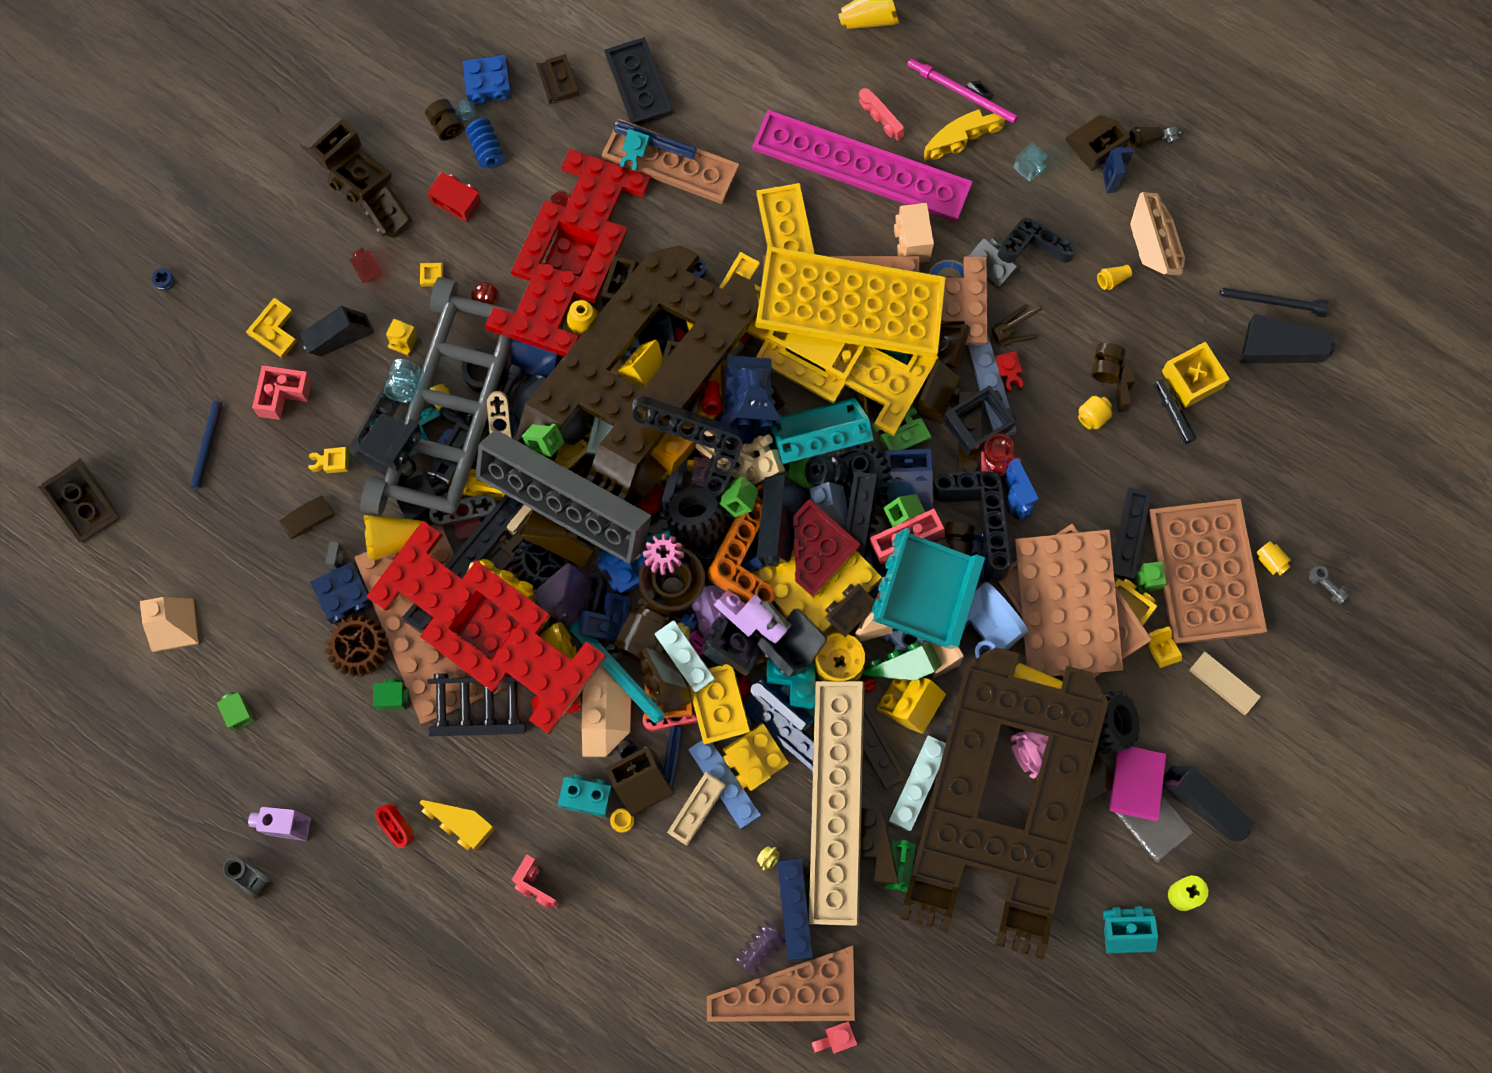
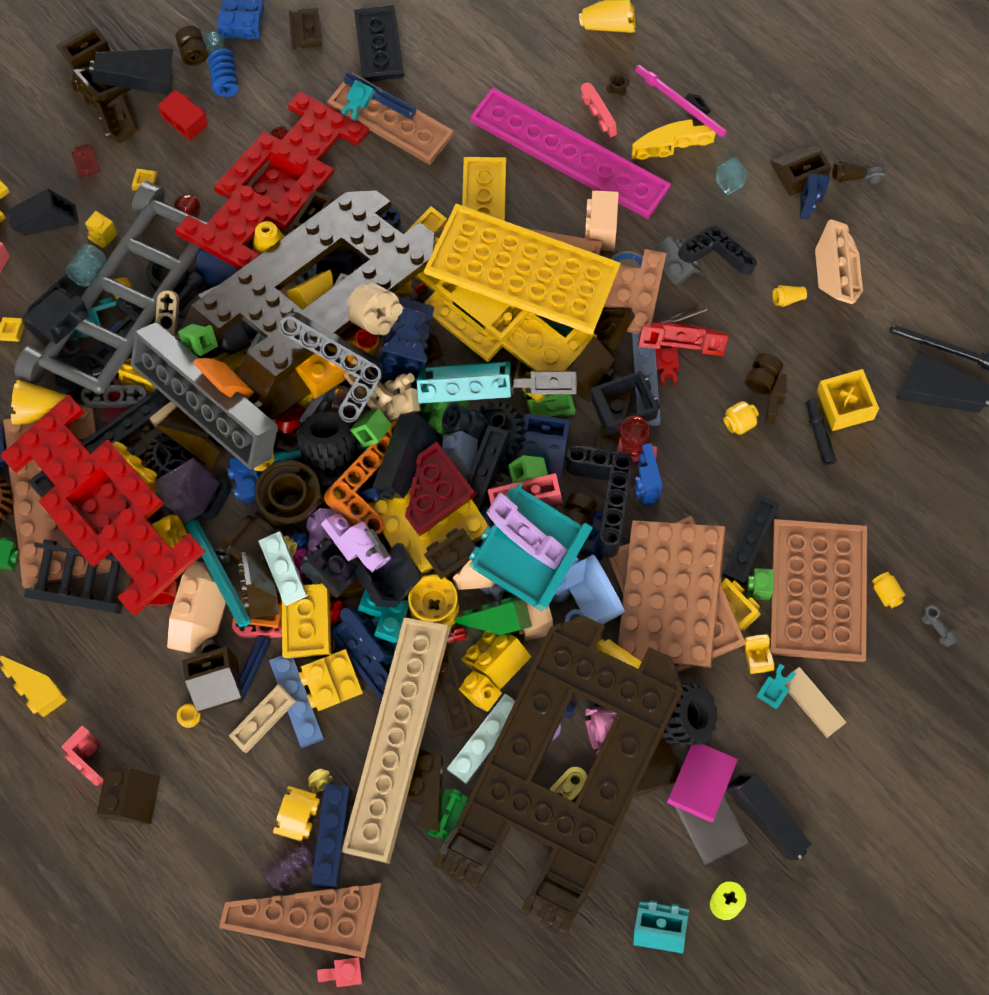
camera: 15 degrees right, 5 degrees down
teal brick [558,774,612,817] -> none
dark blue plate [578,593,631,642] -> none
bright pink gear [643,534,684,575] -> none
none -> black slope [89,48,173,95]
none -> dark brown slope [97,765,160,825]
none -> orange slope [193,358,254,399]
none -> yellow brick [273,786,320,842]
none -> tan brick [347,283,403,335]
none -> yellow brick [459,671,502,712]
none -> lavender slope [486,493,567,569]
none -> hinge [514,371,576,395]
none -> light yellow plate [550,767,587,801]
none -> dark brown plate [606,74,630,96]
none -> slope [638,323,728,356]
none -> teal plate [756,664,796,710]

